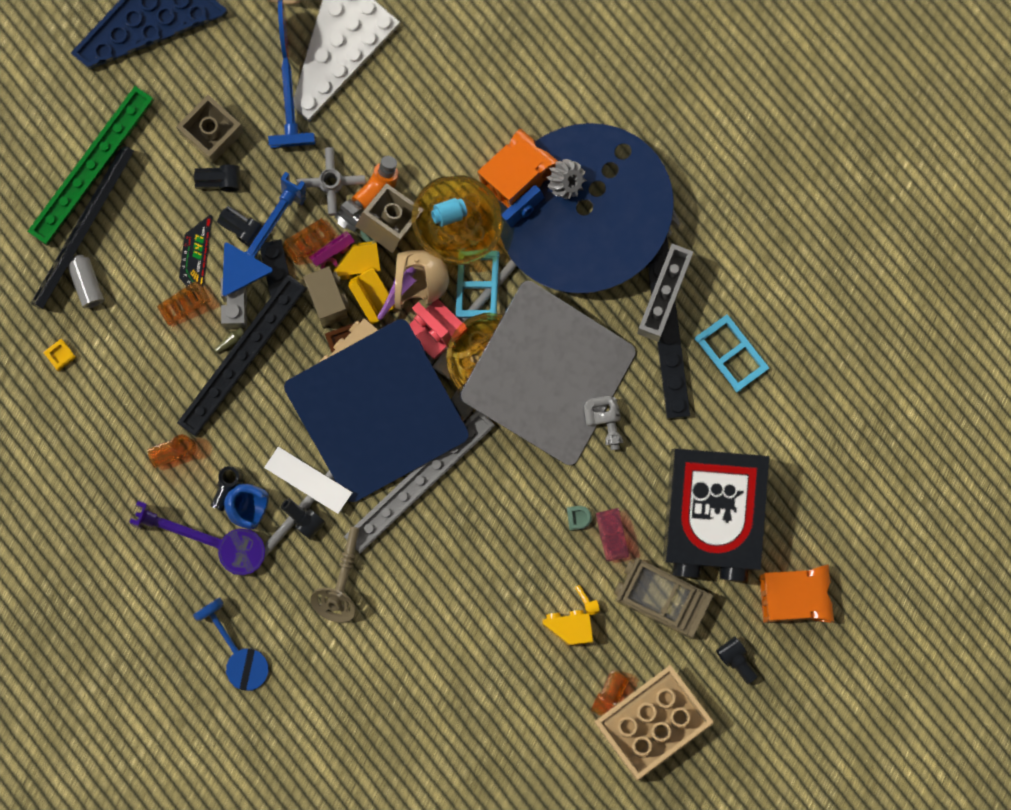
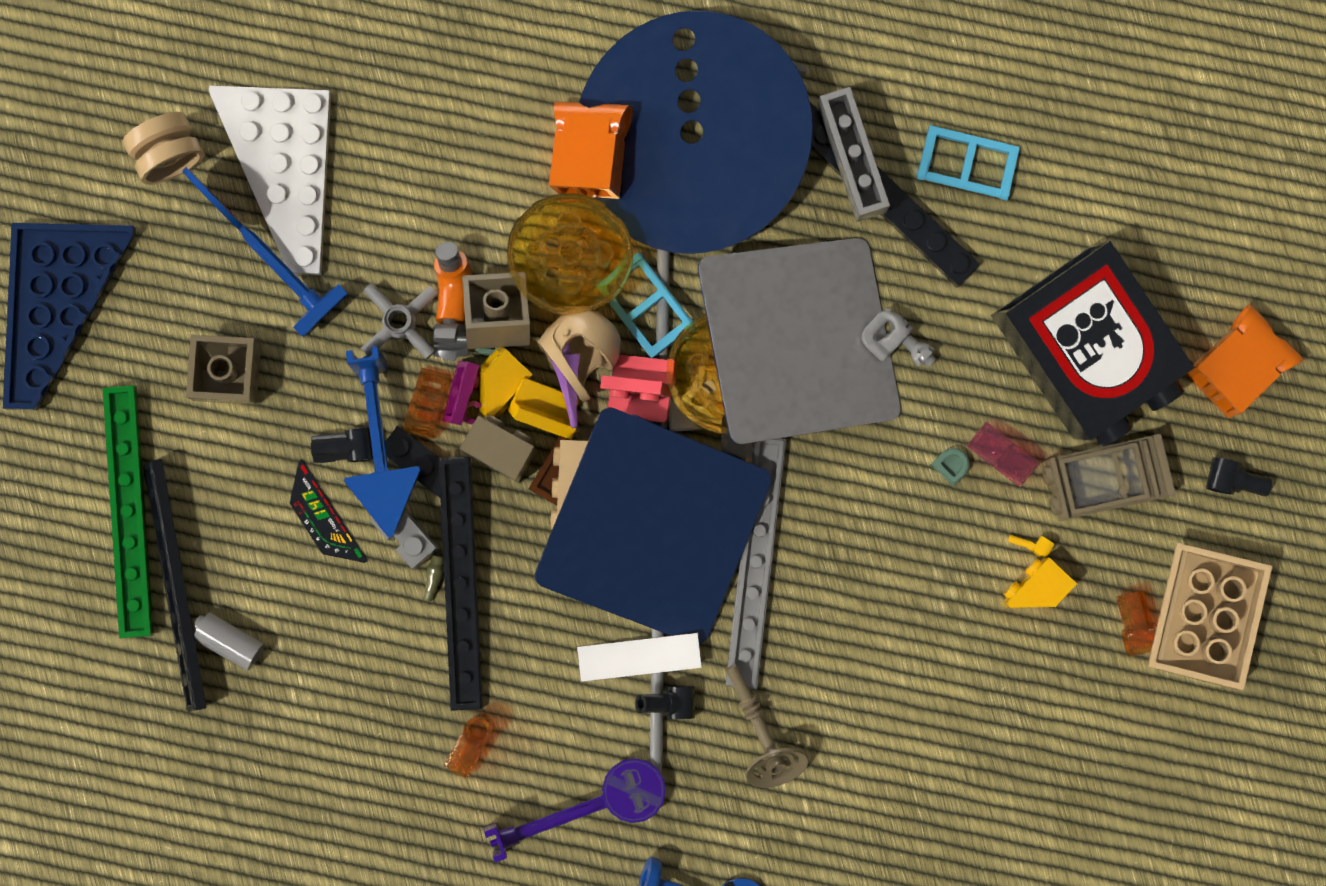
camera: 35 degrees left, 5 degrees up
yellow tile [43,338,77,372] -> none
clear orange slope [157,282,211,326] -> none
black piece [194,164,240,192] -> none
black pin [210,466,243,511] -> none
blue piece [224,484,269,529] -> none
medium azure brick [431,198,467,227] -> none
blue plate [501,185,545,228] -> none
light grey gear [546,159,586,199] -> none

